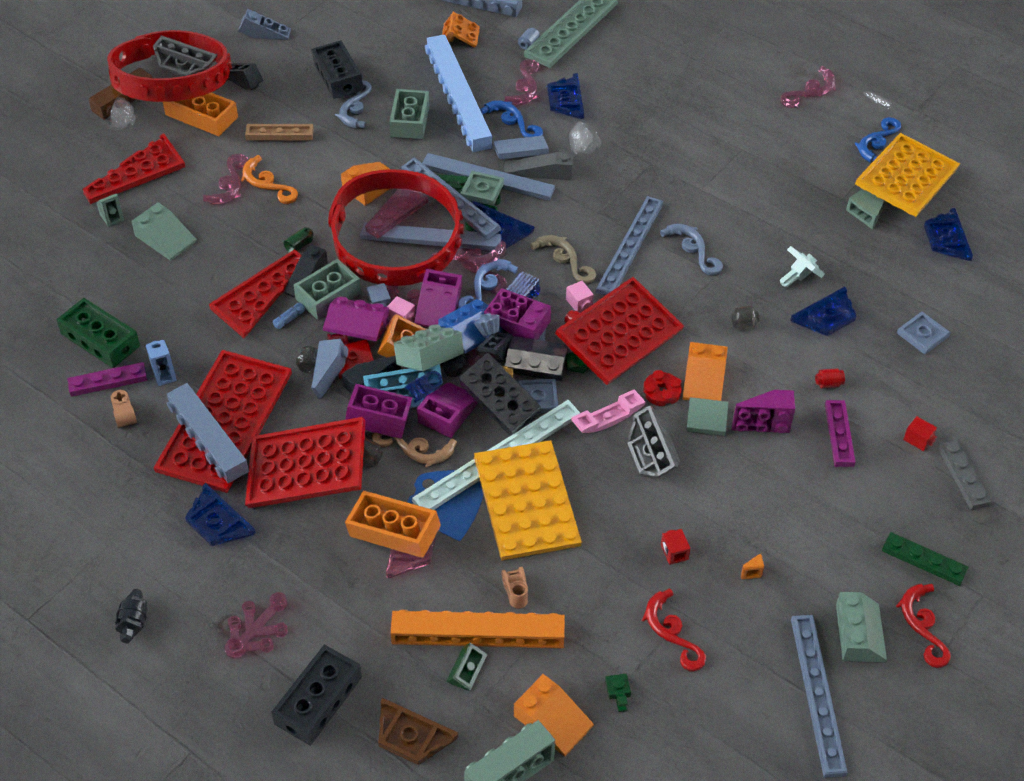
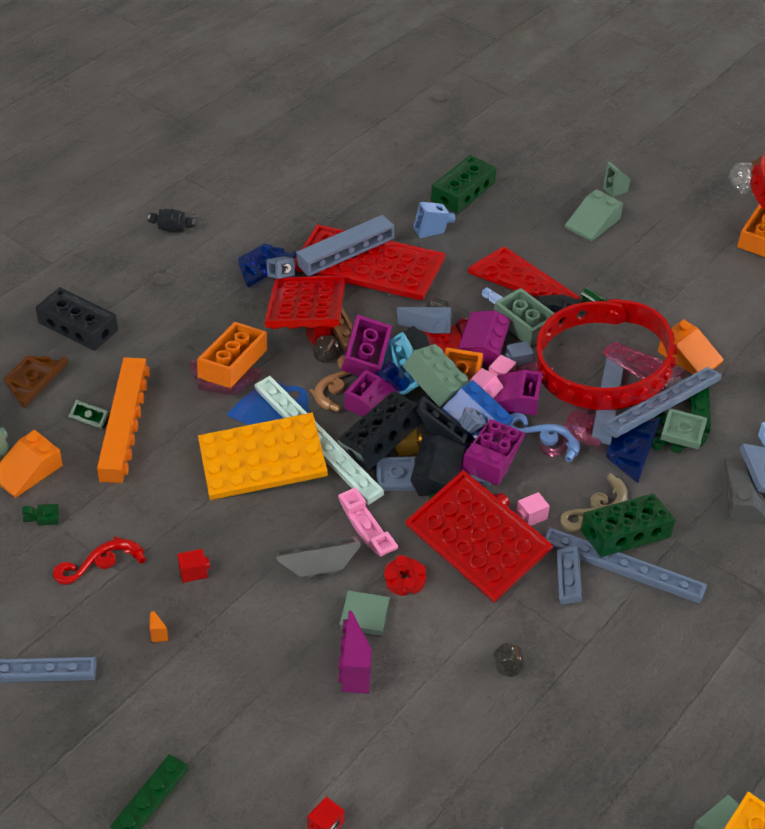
camera: 90 degrees right, 5 degrees down
magenta plate [67,362,147,397] -> none
red wing [83,133,186,204] -> none
nougat piece [111,390,137,428] -> none
clear pink plant [203,154,248,204] -> none
clear pink plant [225,592,288,659] -> none
orange plant [241,155,298,204] -> none
medium nougat plate [245,124,314,140] -> none
sand blue tile [422,153,555,201] -> none
nougat piece [501,567,528,609] -> none
clear blue brick [505,271,541,299] -> none
sand blue plant [660,224,723,276] -> none
orange slope [682,342,728,401] -> none
light aqua piece [780,246,825,287] -> none
clear blue wing [790,287,856,336] -> none
red brick [815,368,845,389] -> none
magenta plate [825,400,856,467] -> none
sand green slope [836,592,887,662] -> none
red plant [896,584,951,668] -> none
none -> sand blue brick [267,256,295,279]
none -> bright pink brick [469,368,503,398]
none -> sand blue plate [557,547,582,605]
none -> dark green brick [580,493,676,557]

